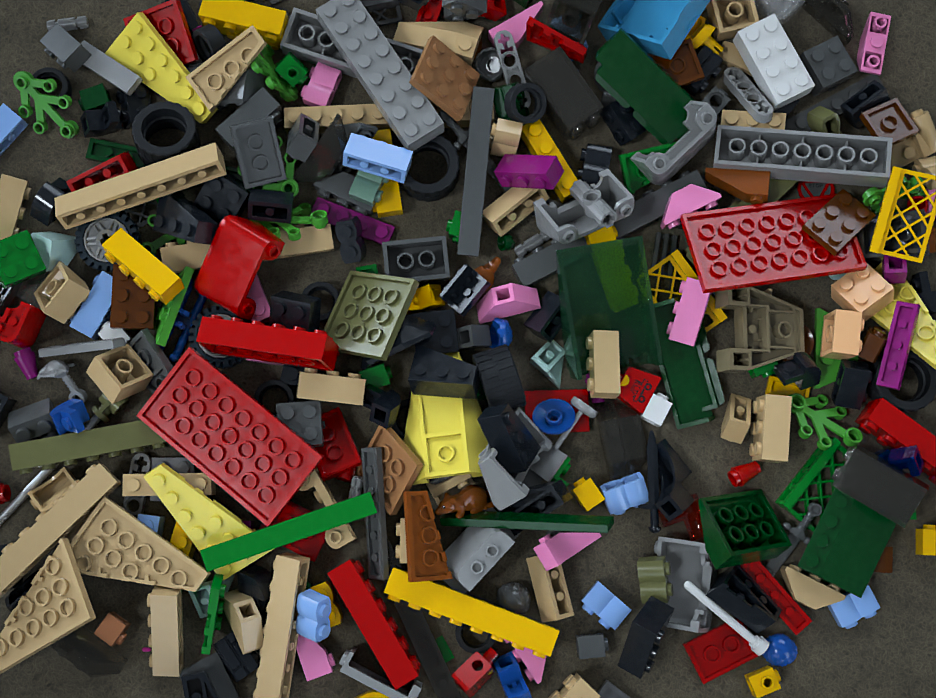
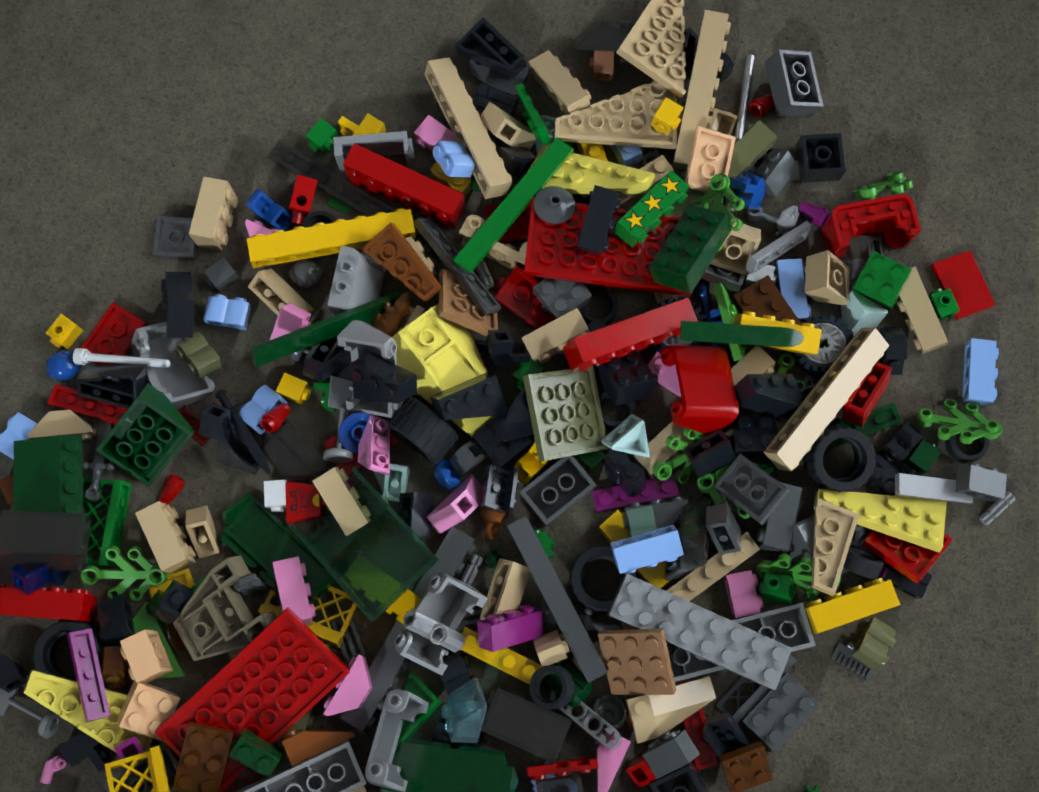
camera: 155 degrees right, 5 degrees down
none -> dark green brick [228,729,282,778]
none -> dark grey piece [234,573,270,597]
none -> red cone [260,403,291,433]
none -> bright pink slope [358,415,390,475]
none -> clear light blue slope [442,678,487,743]
none -> dark grey dish [533,186,575,224]
none -> black wedge [576,185,621,257]
none -> light aqua slope [601,414,650,458]
none -> green brick [614,171,690,248]
none -> dark green brick [649,204,731,293]
none -> yellow brick [651,97,684,135]
none -> dark green piece [680,321,804,347]
none -> light nougat tile [684,126,736,196]
none -> bright green plant [694,173,745,252]

